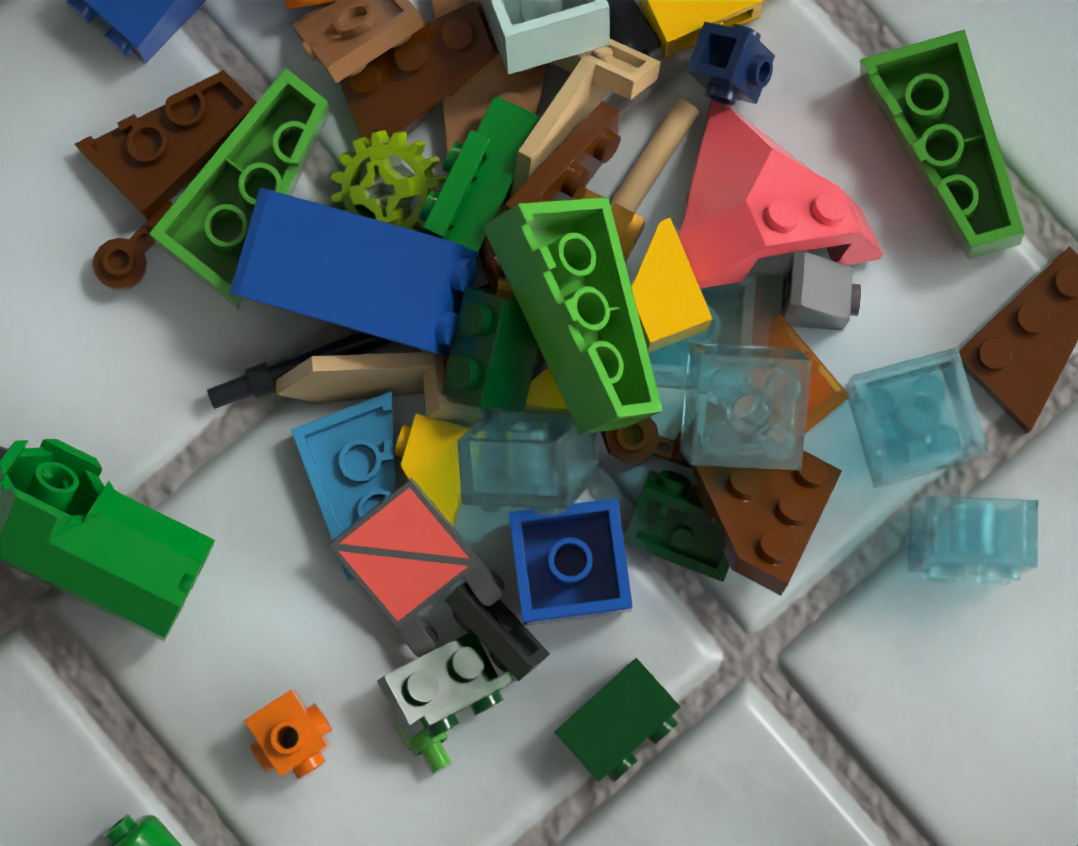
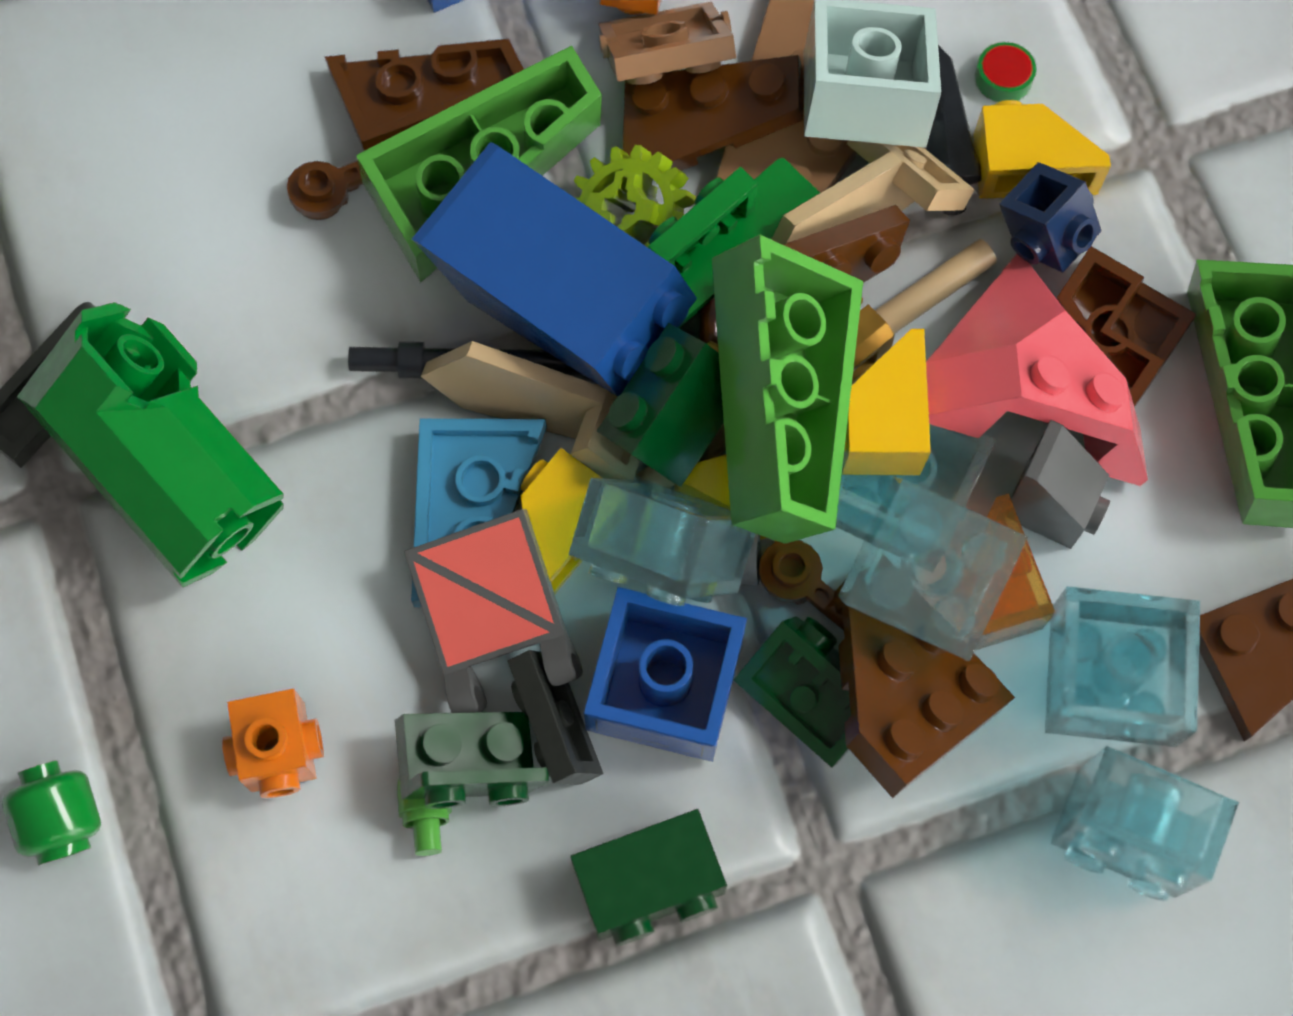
camera: 20 degrees right, 10 degrees down
none -> reddish brown slope [1057,246,1196,408]

